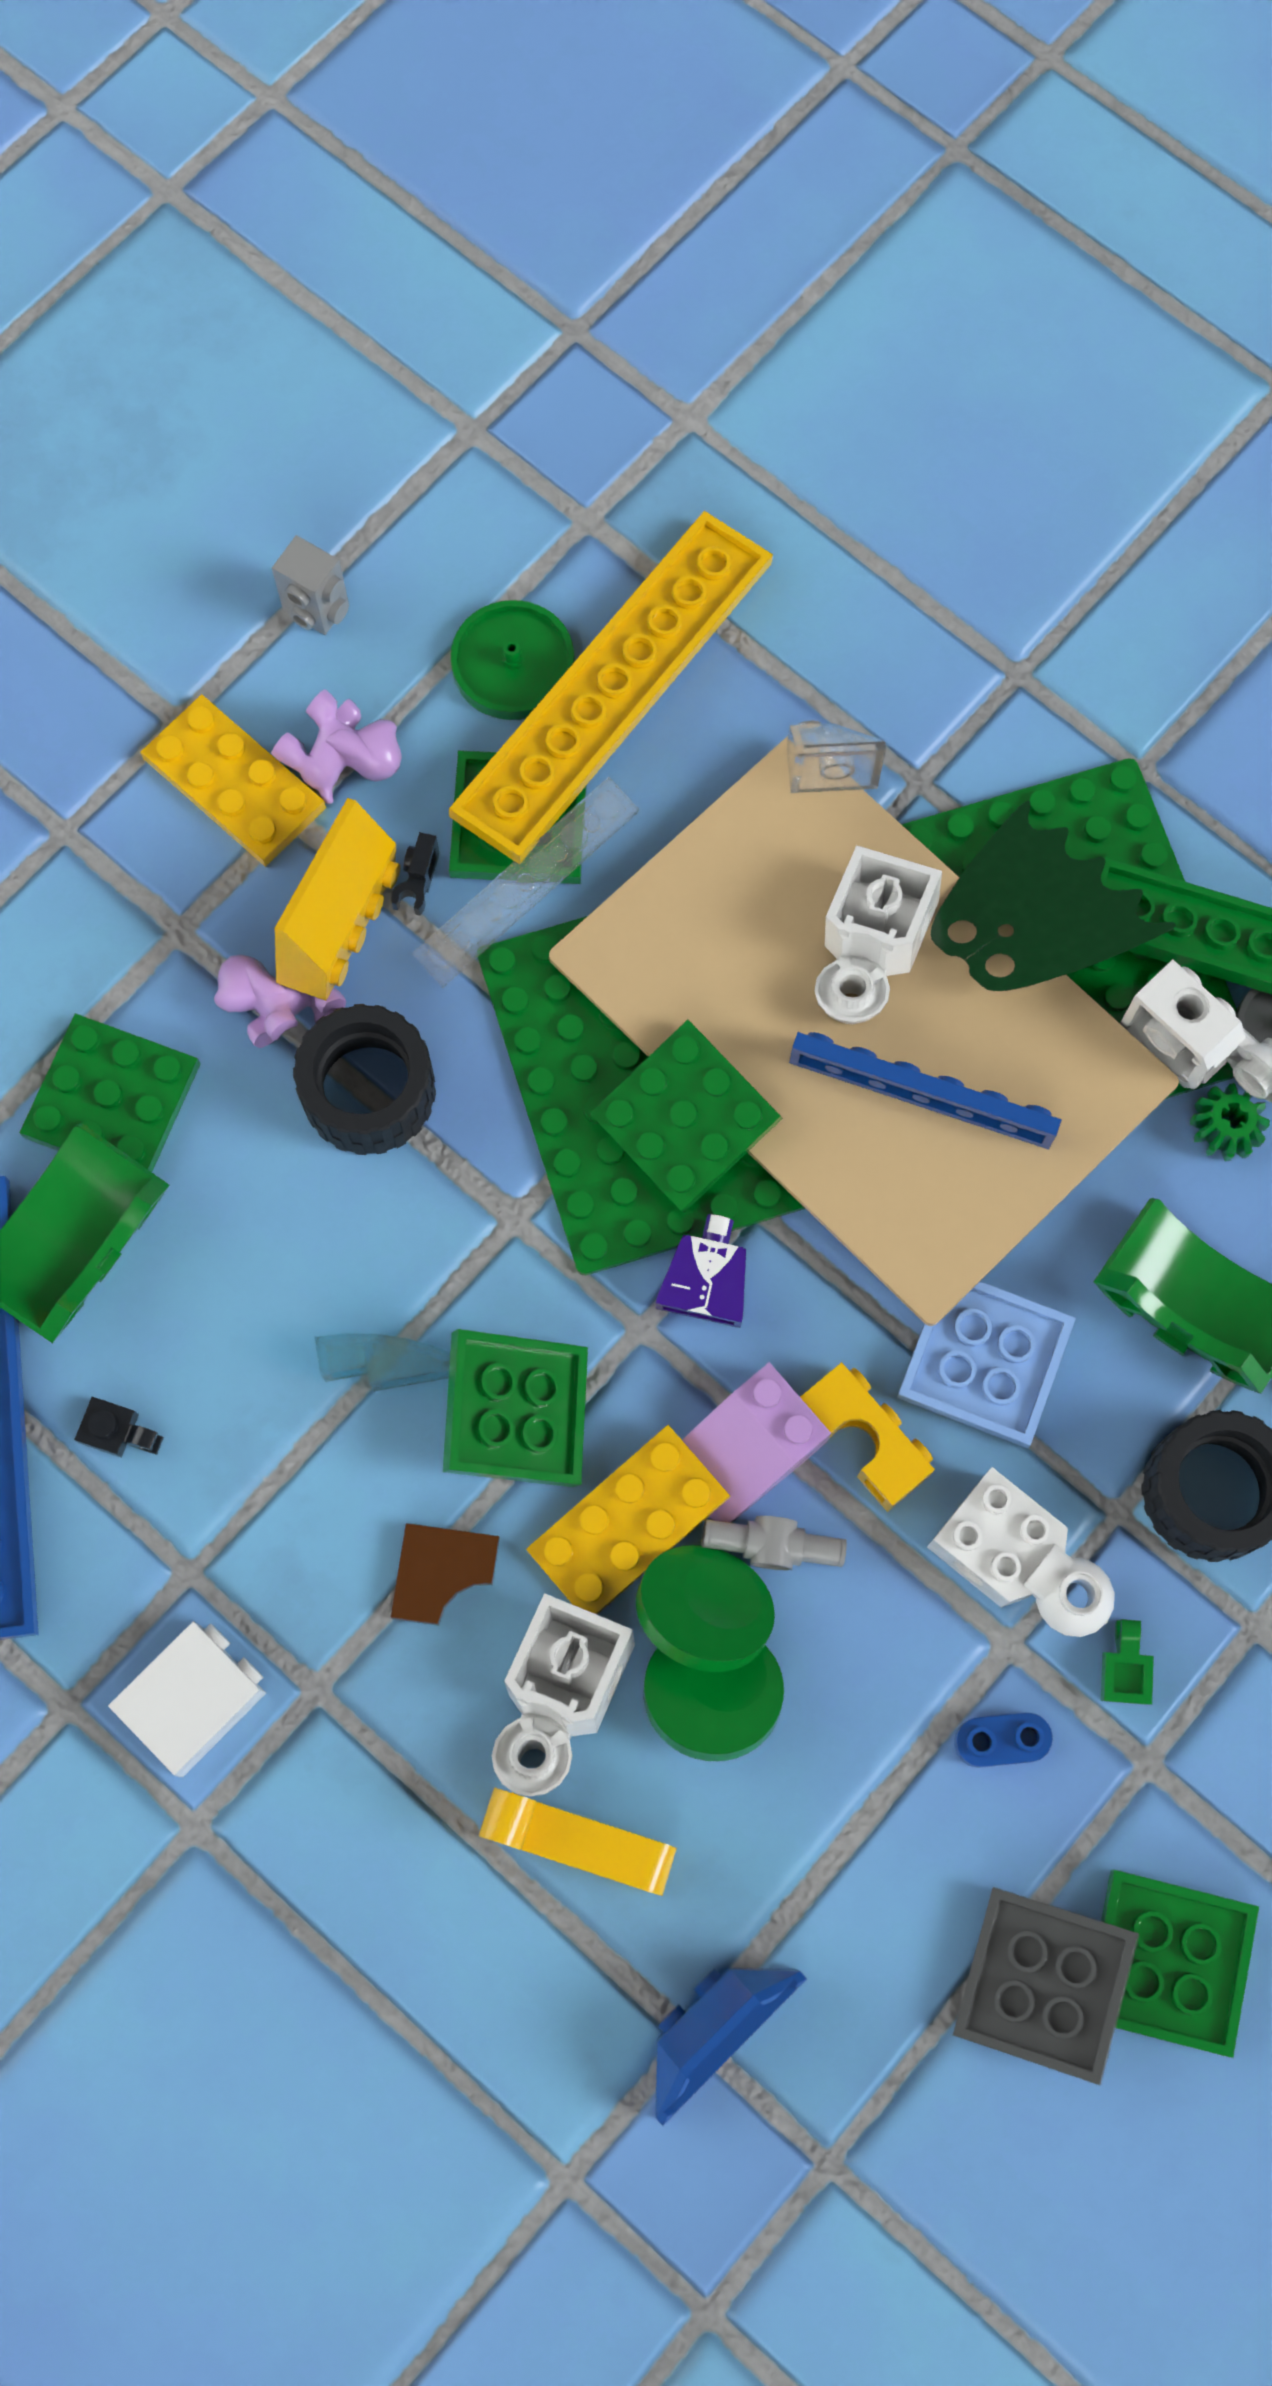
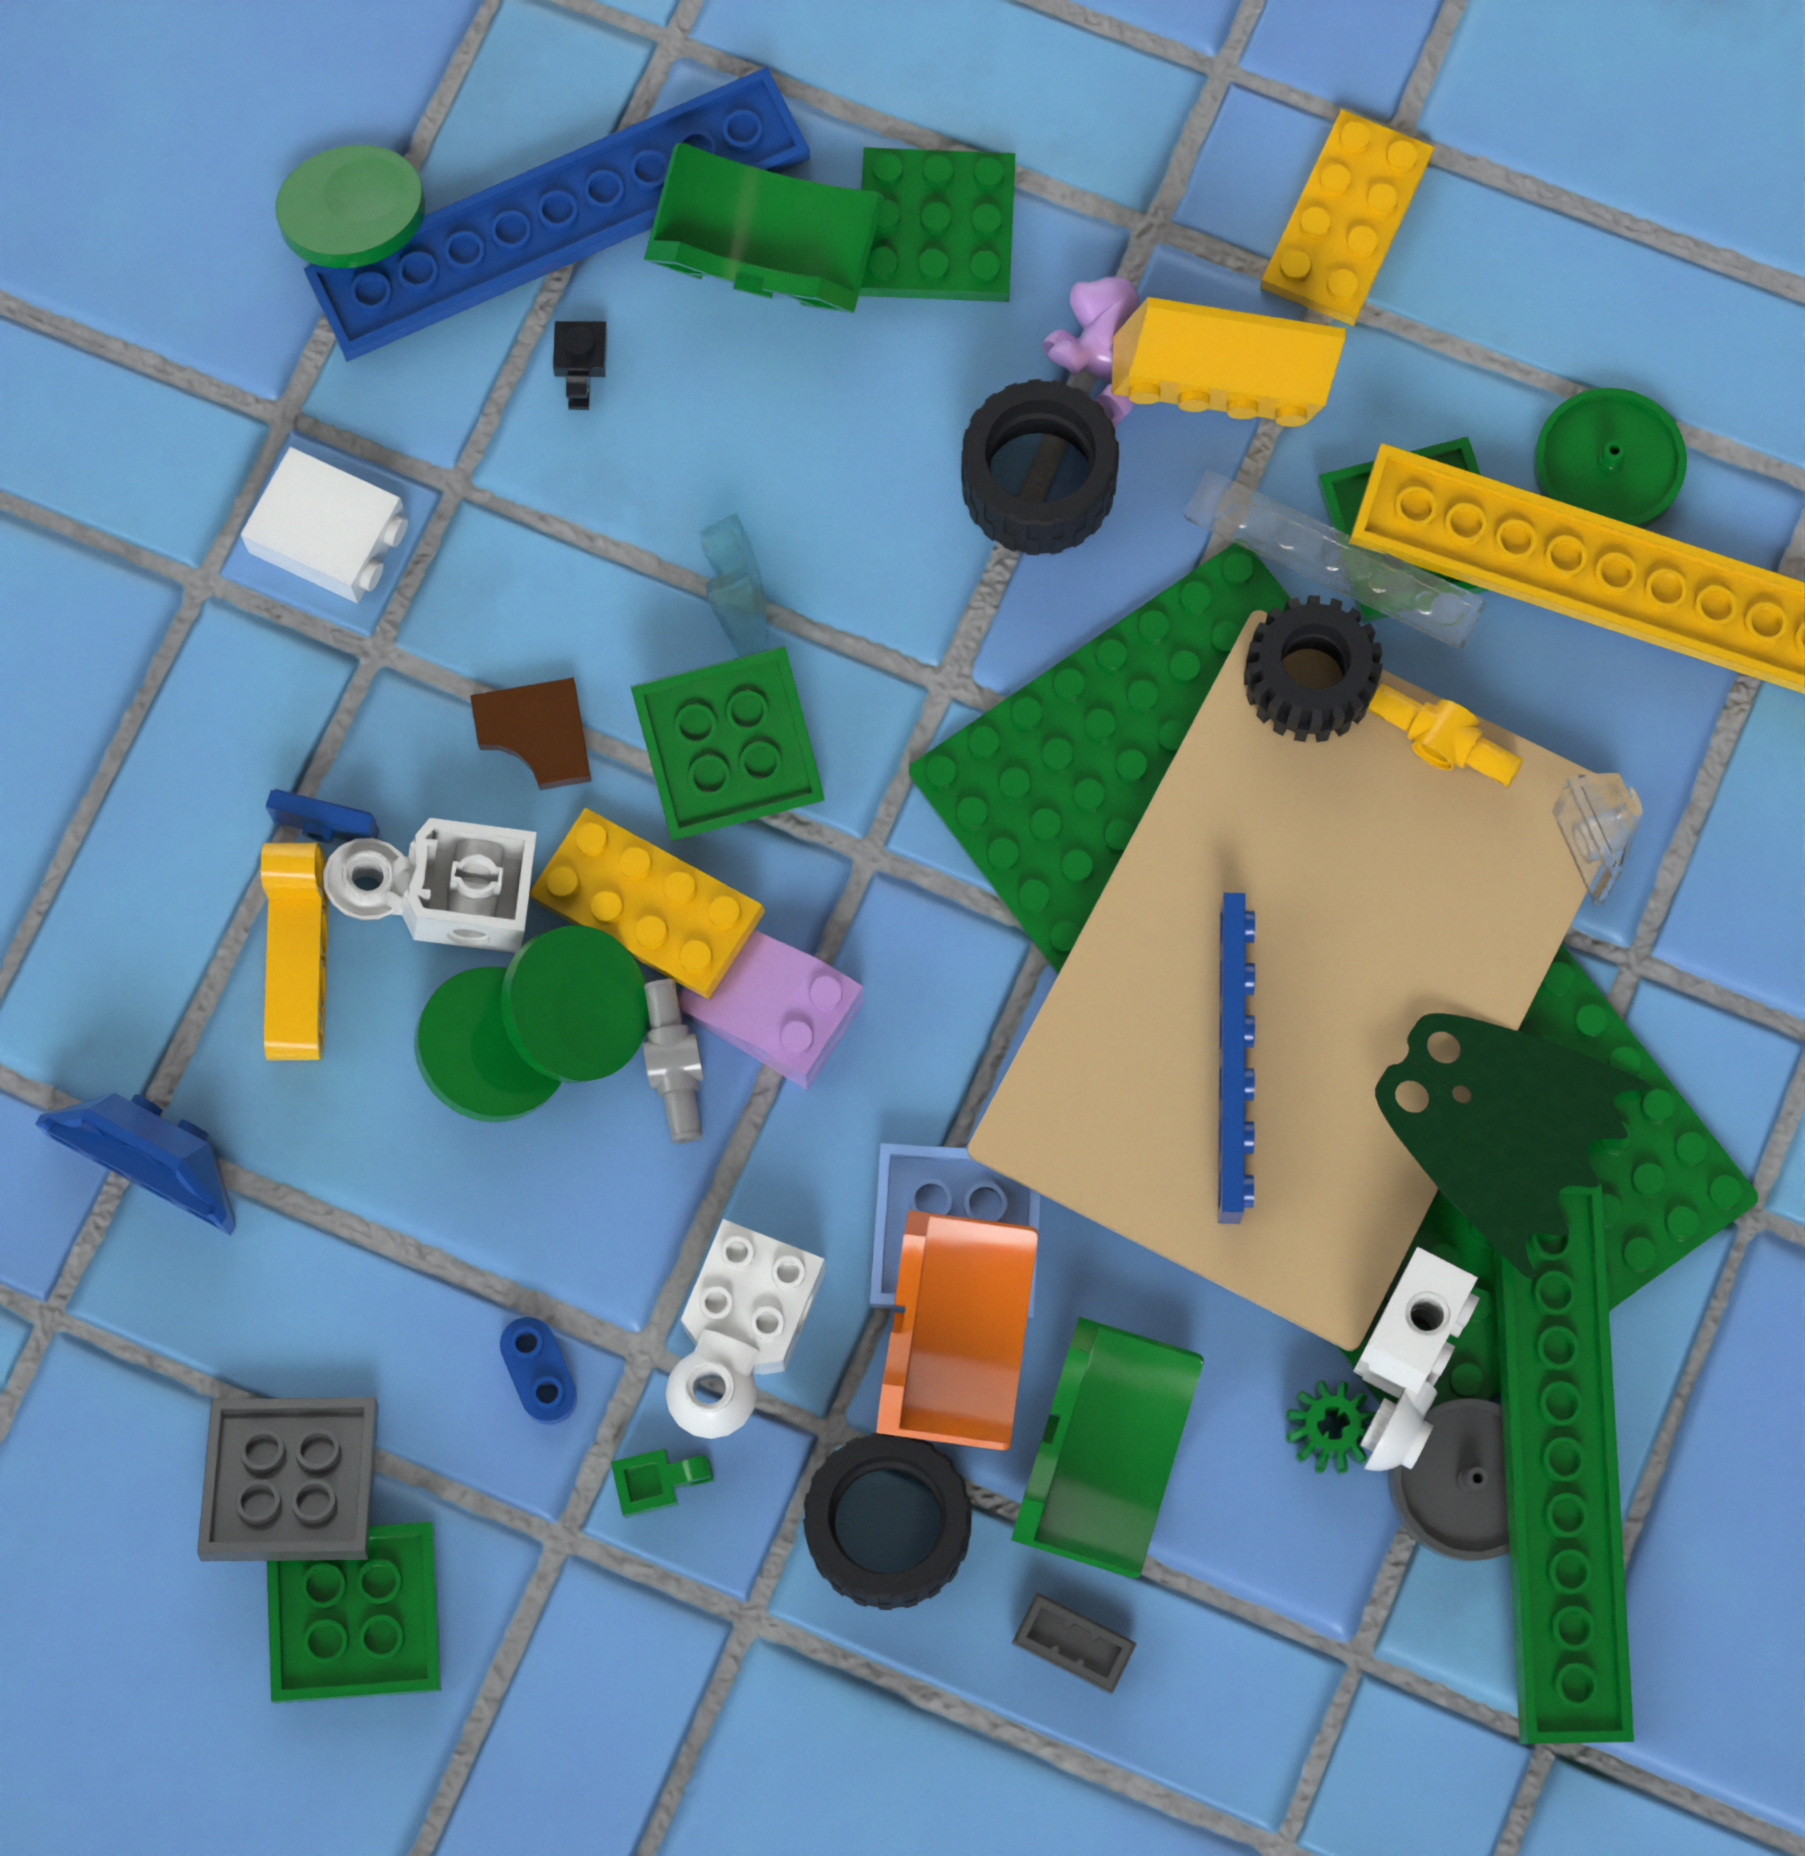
camera: 75 degrees right, 0 degrees up
lavender animal [271,689,402,804] -> none
light grey brick [272,535,349,635] -> none
black plate [391,832,440,916] -> none
green plate [590,1019,783,1213] -> none
dark purple torso [655,1214,746,1328] -> none
yellow arch [800,1362,935,1512] -> none
white brick [814,845,942,1024] -> none
none -> blue plate [266,789,380,843]
none -> orange panel [876,1210,1038,1450]
none -> black tyre [1244,595,1383,742]
none -> yellow pin [1368,683,1524,788]

